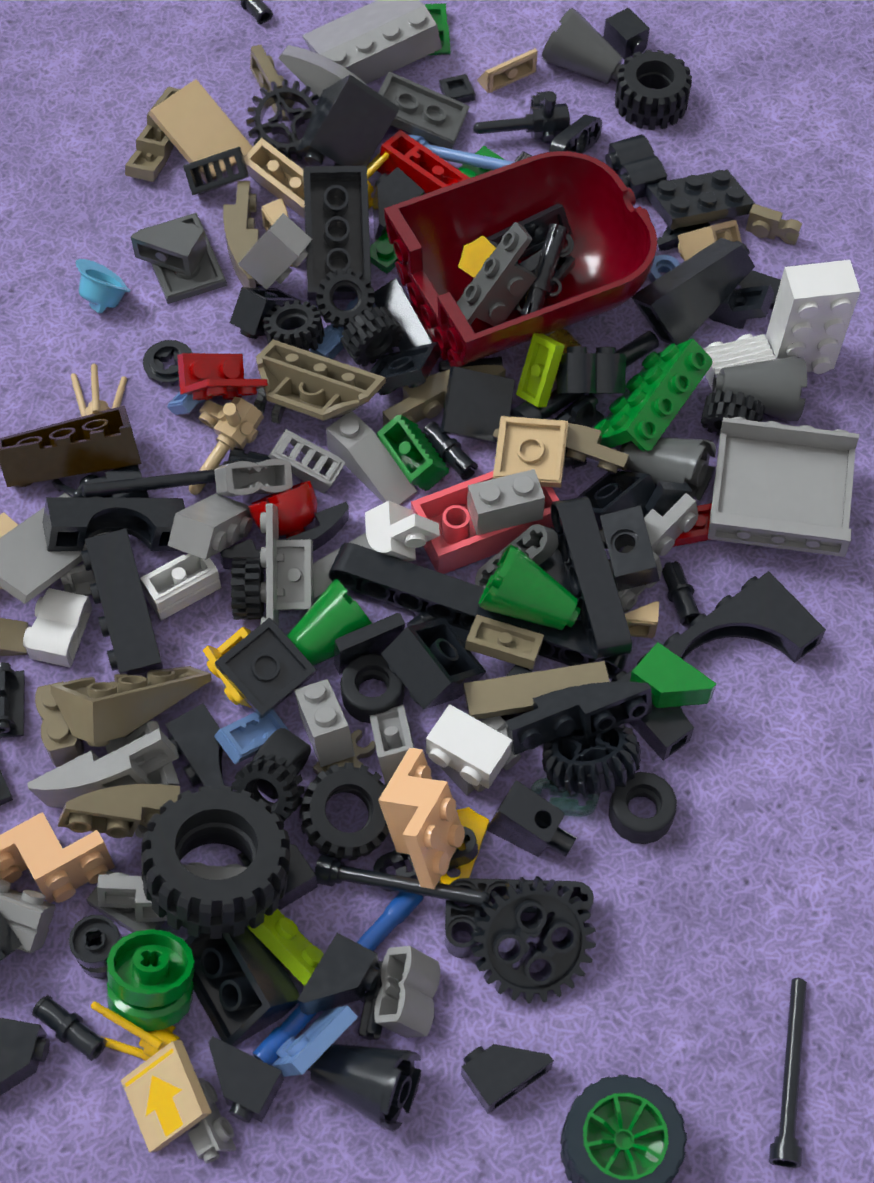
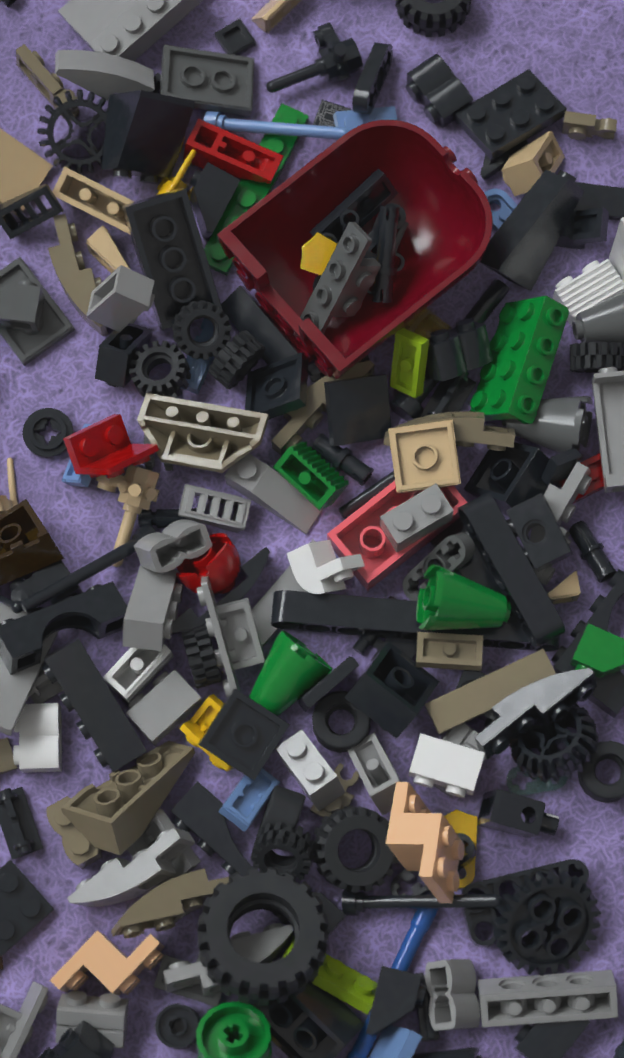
camera: 10 degrees left, 15 degrees up
none -> light grey brick [126,669,203,746]
none -> light grey brick [478,970,618,1027]

